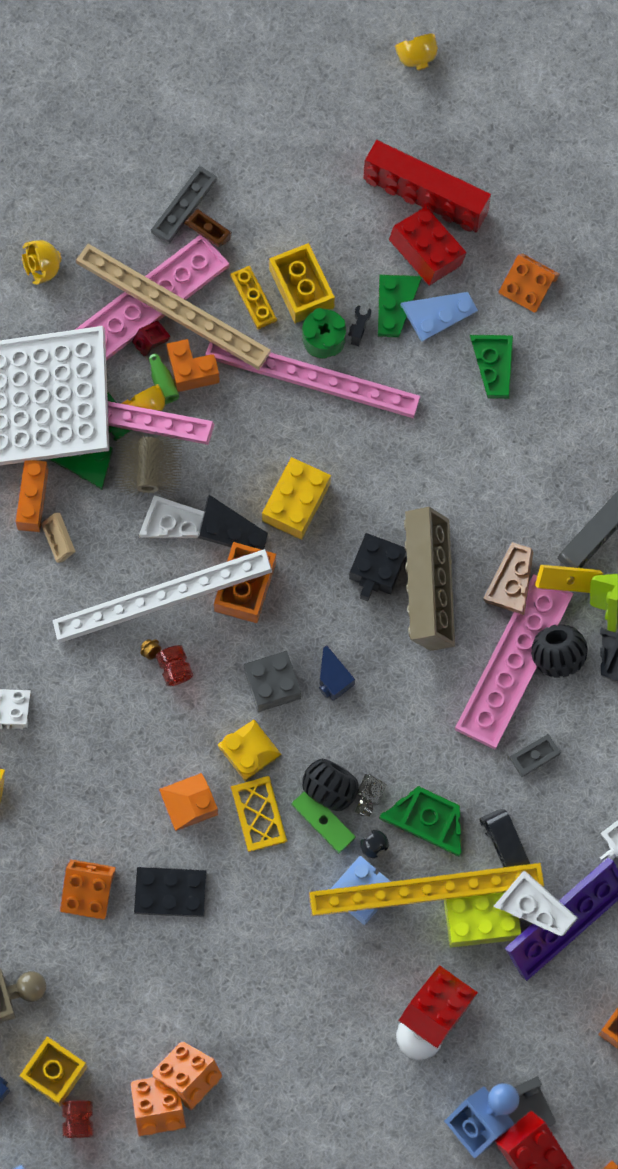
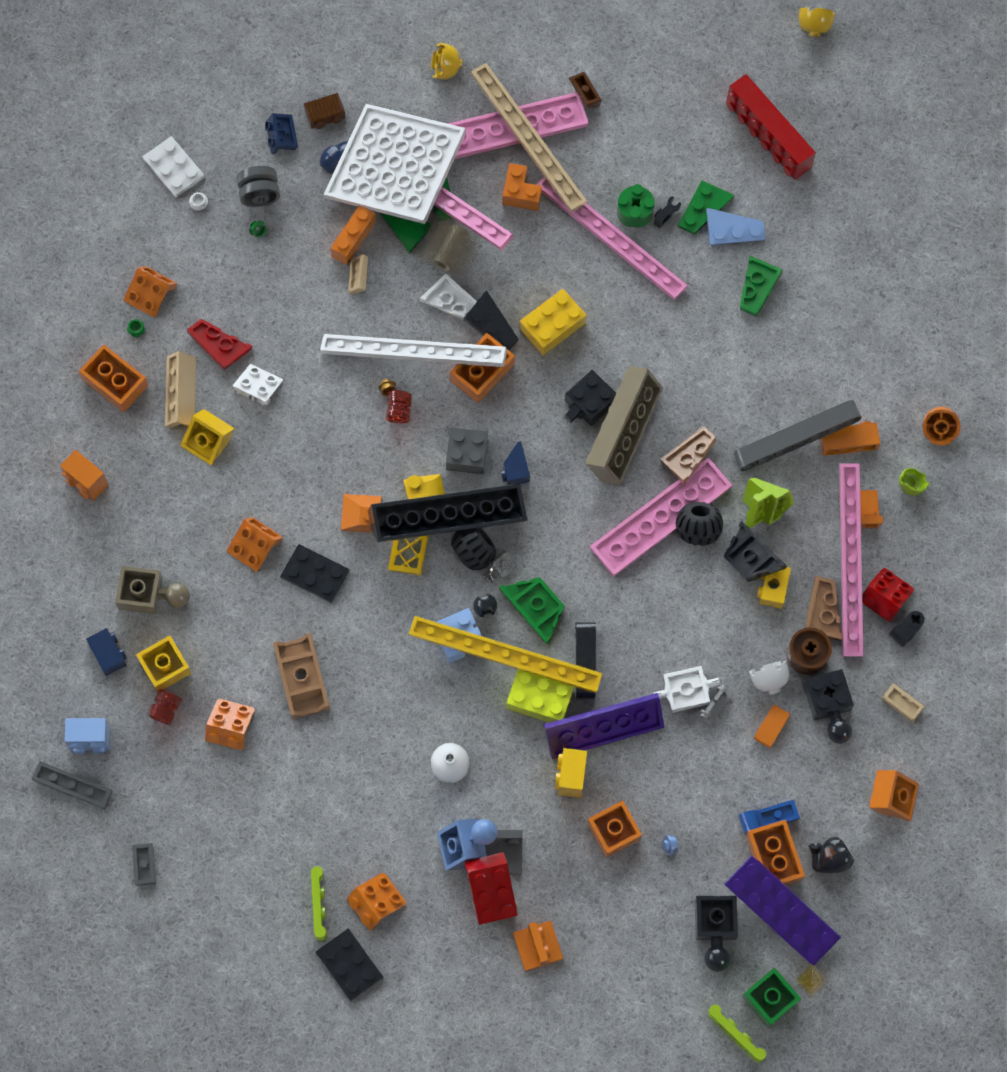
camera: 25 degrees right, 0 degrees up
yellow cylinder [121,384,165,411] -> none
dark red bracket [132,320,171,357] -> none
bright green piece [149,354,179,404] -> none
dark grey plate [151,166,217,244] -> none
orange bracket [152,1042,223,1110] -> none
yellow tile [230,266,277,330] -> none
yellow brick [269,243,335,323] -> none
bright green tile [291,791,356,854] -> none
red brick [389,206,467,286] -> none
red brick [398,965,478,1049] -> none
white wing [493,871,578,936] -> none
orange bracket [499,254,560,313] -> none
dark grey plate [509,734,561,777] -> none
yellow tile [535,565,603,593] -> none
none -> medium nougat piece [273,633,330,719]
none -> black slope [367,484,528,543]
none -> yellow brick [554,748,587,798]

